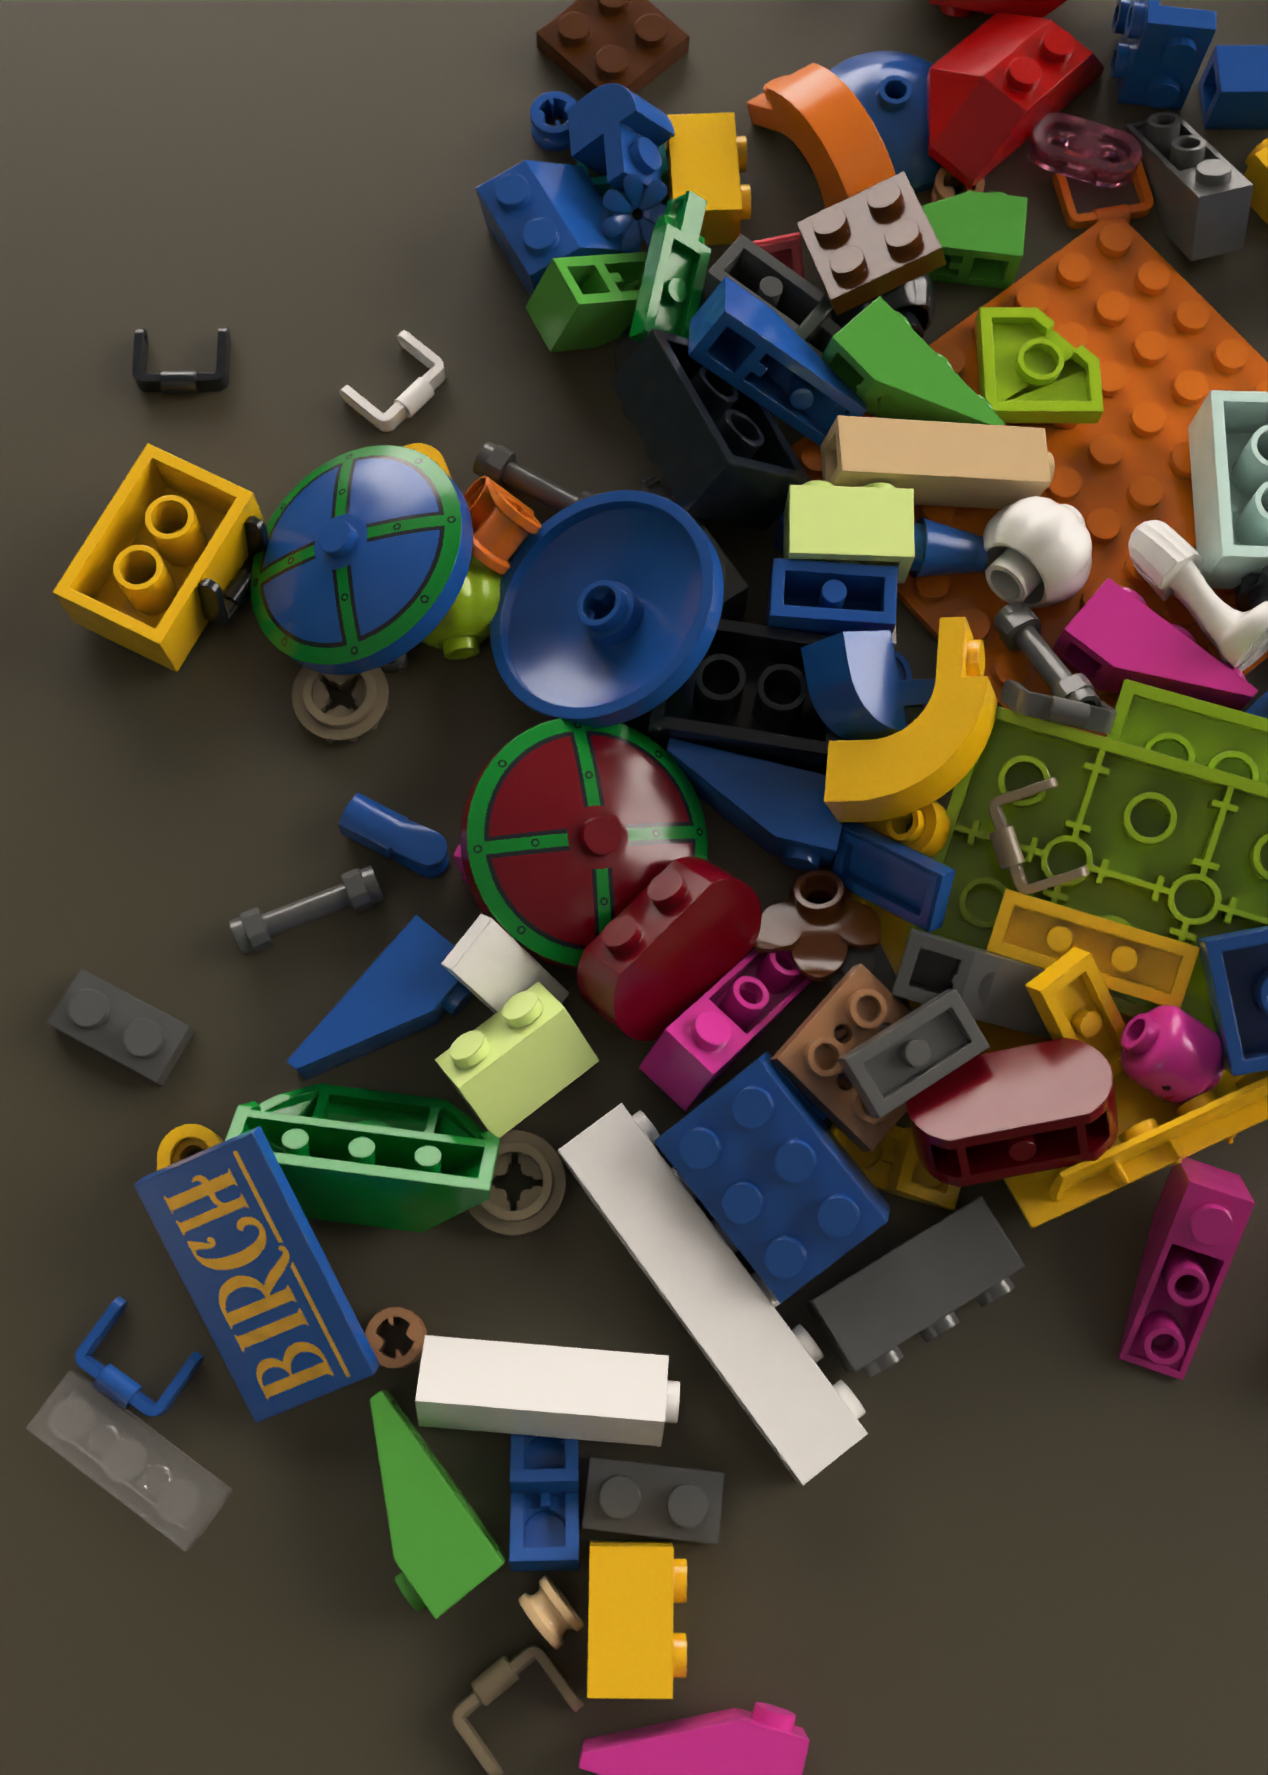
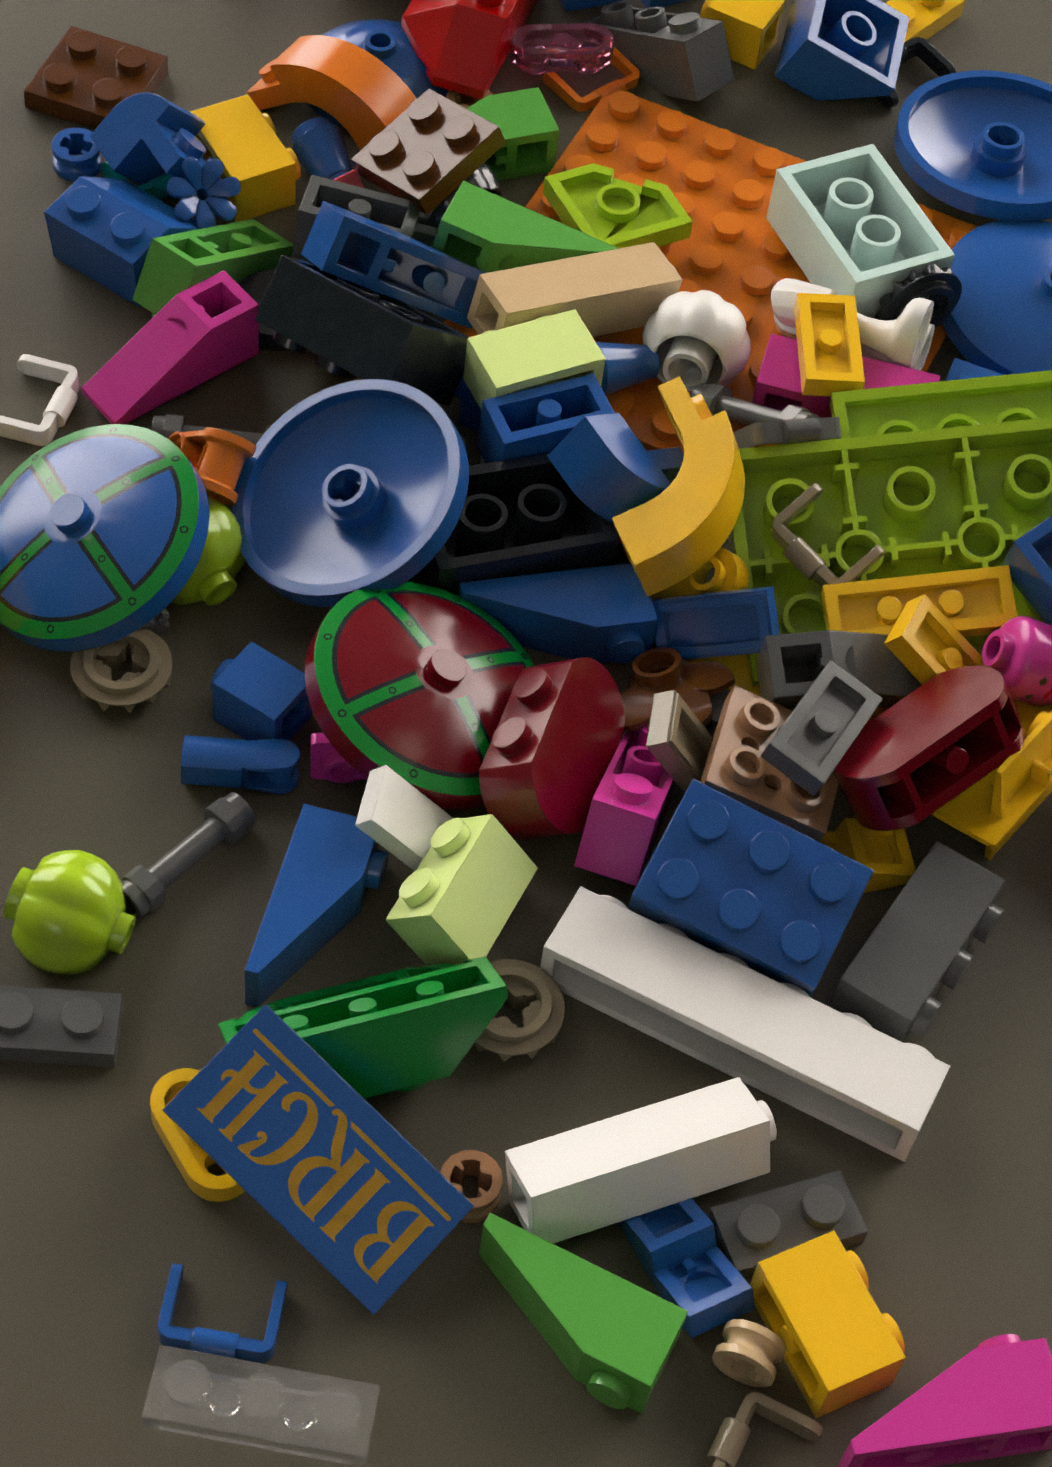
camera: 30 degrees left, 20 degrees down
green hinge [629,190,712,343] -> none
none -> lime plant [3,850,136,975]
none -> dark pink slope [82,270,259,424]
none -> blue brick [210,641,312,741]
none -> blue cone [291,117,353,180]
none -> dark tan tile [646,690,713,793]
none -> yellow plate [794,293,865,397]

